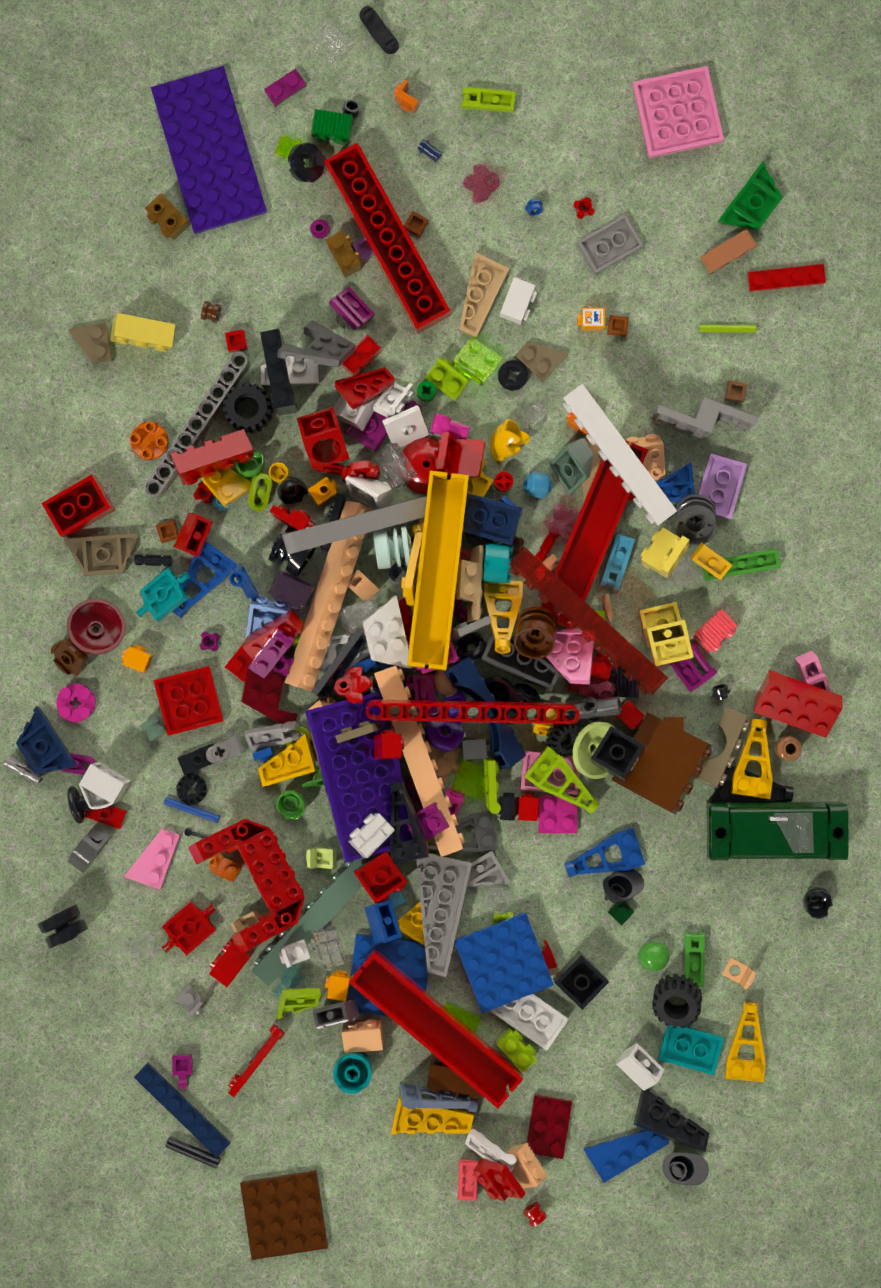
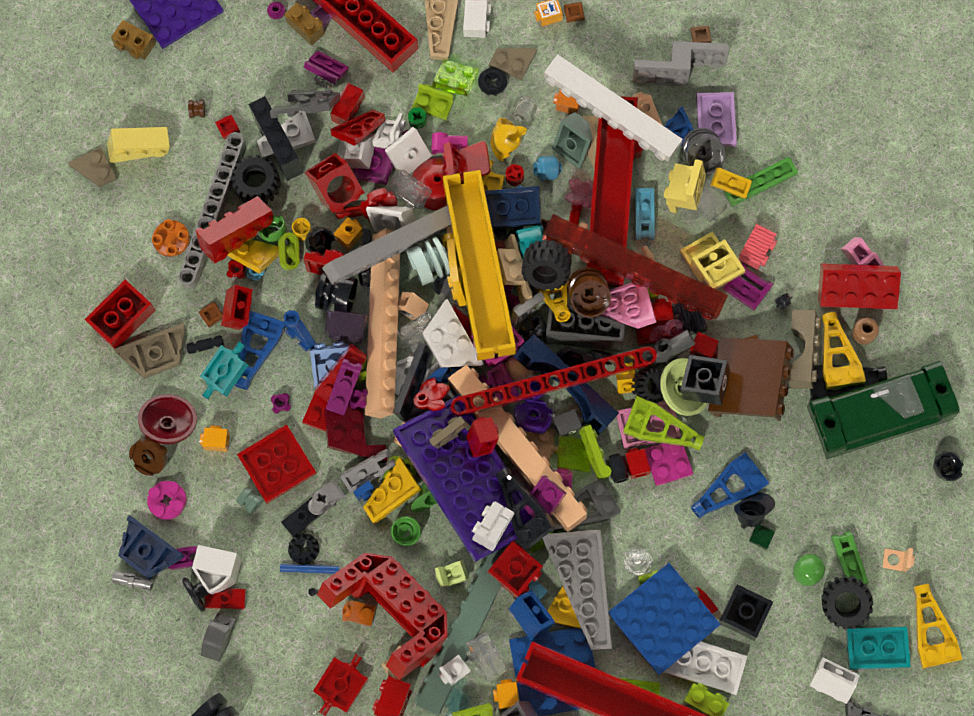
camera: 10 degrees left, 15 degrees down
bright pink wing [124,828,180,890] -> none
light grey wing [467,850,511,887] -> none
none -> black tyre [521,240,572,291]

